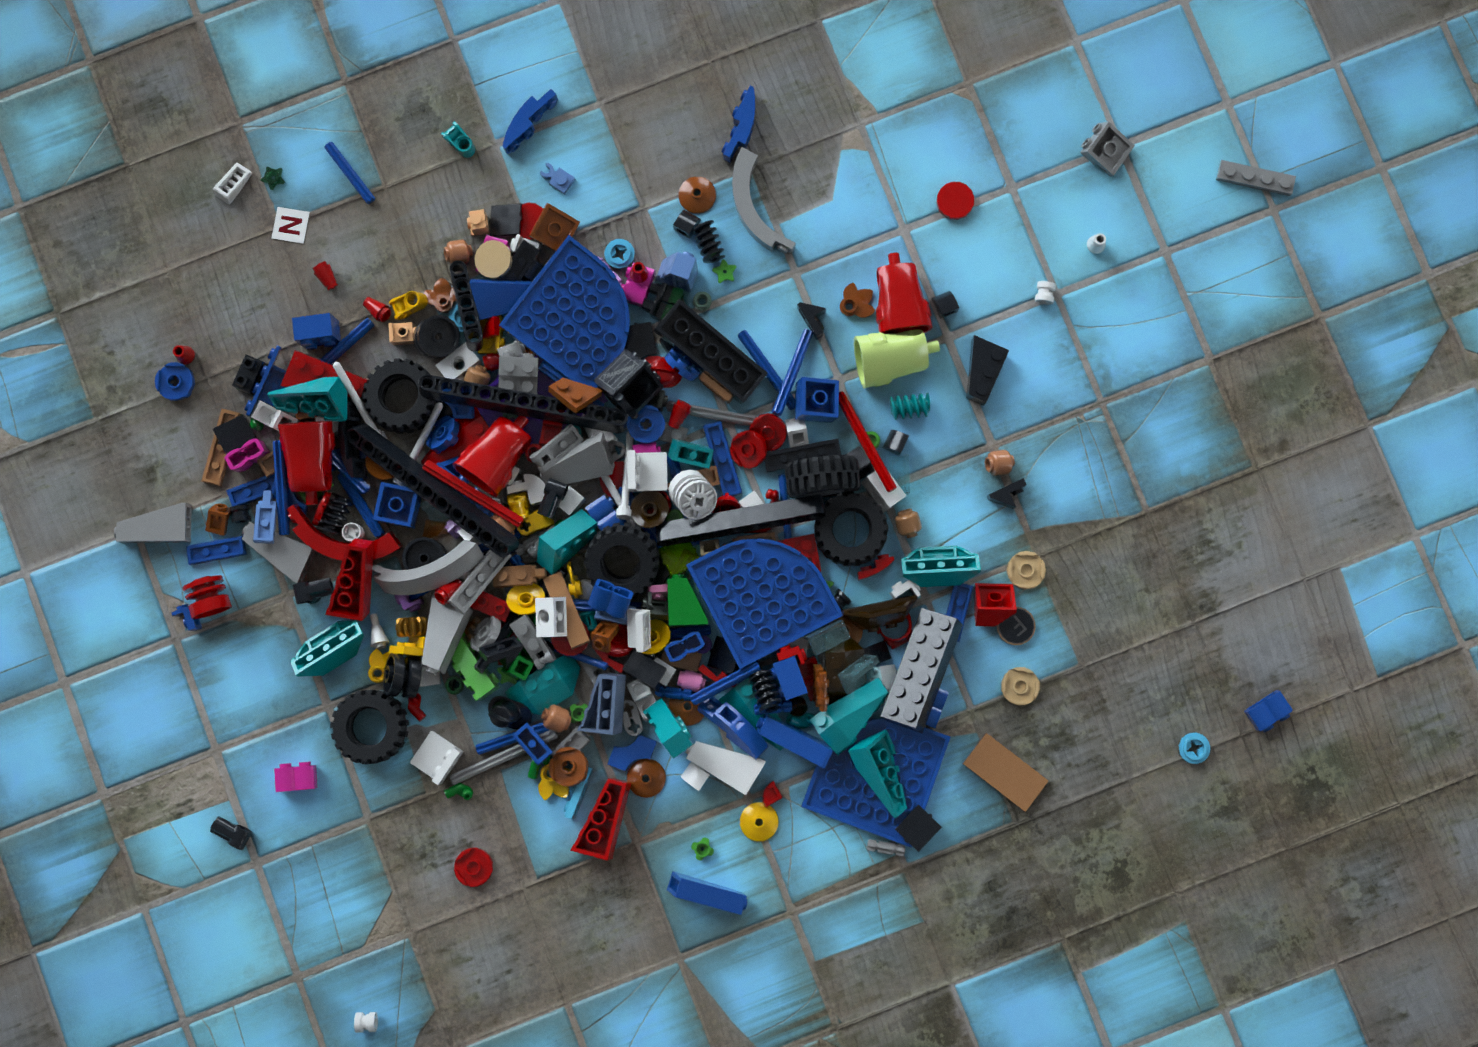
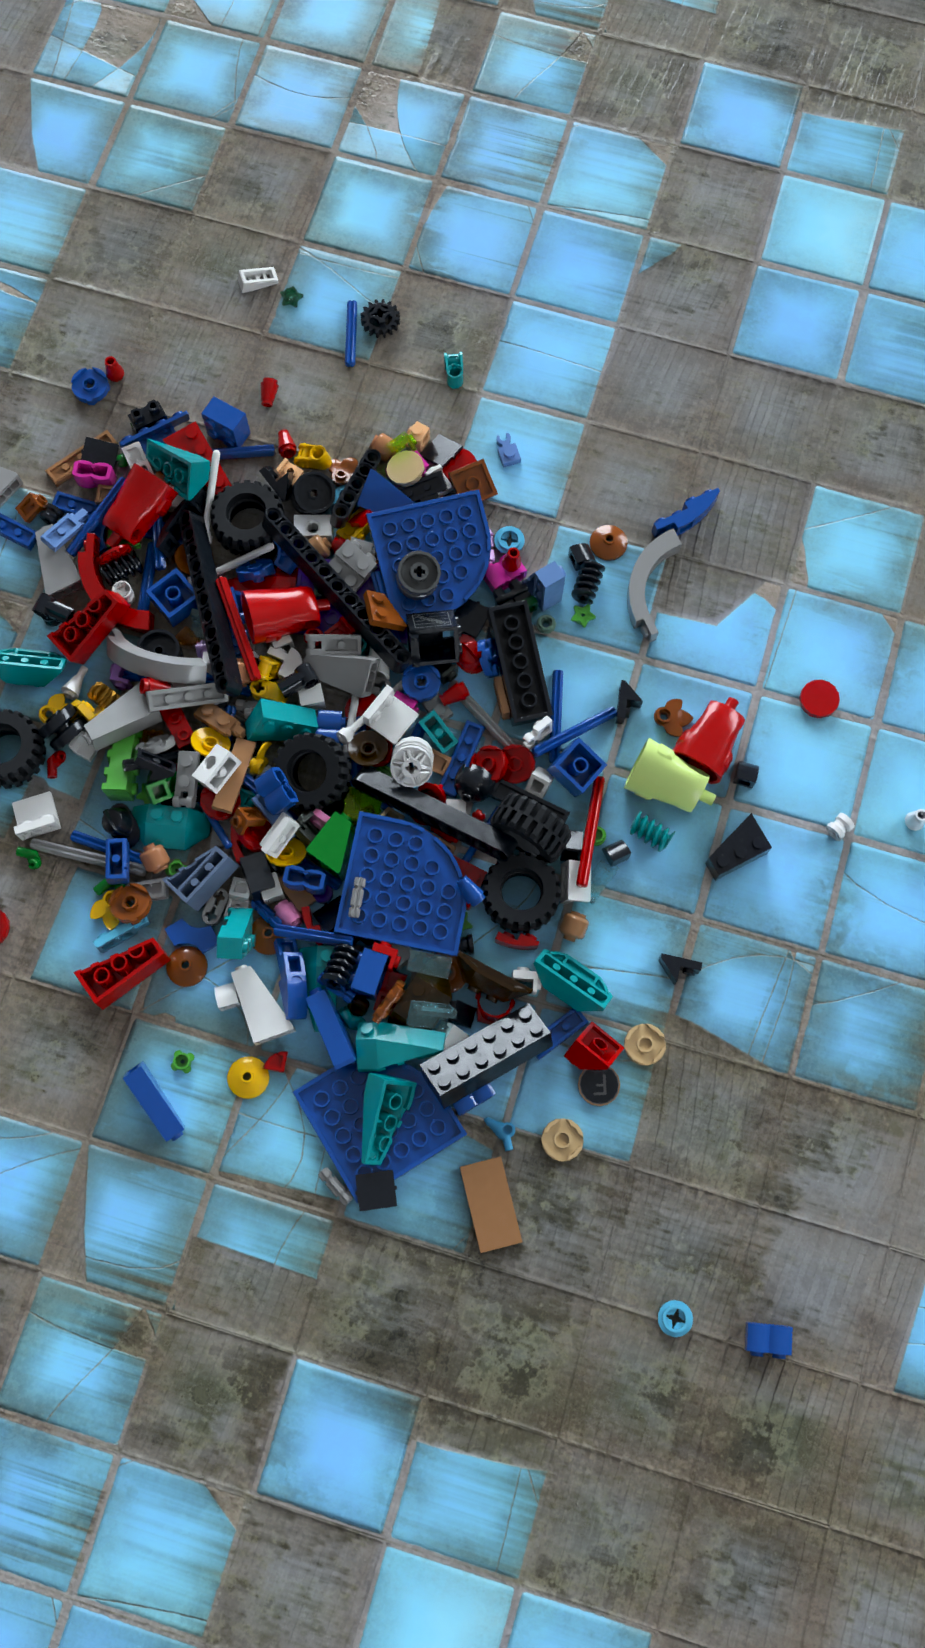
camera: 30 degrees right, 10 degrees down
white sticker [272,207,310,244] -> none
dark green cone [445,675,464,695] -> none
blue slope [503,89,558,154] -> none
nougat head [985,450,1015,476] -> none
none -> black slope [259,466,293,502]
none -> light grey axle [348,877,366,918]
none -> black gear [361,299,400,338]
none -> clear neon green bracket [386,432,417,453]
none -> dark grey wheel [396,551,441,600]
none -> black cylinder [454,764,496,803]
none -> blue cone [456,875,485,907]
none -> dark azure animal [484,1117,516,1151]
none -> white plate [523,716,552,749]

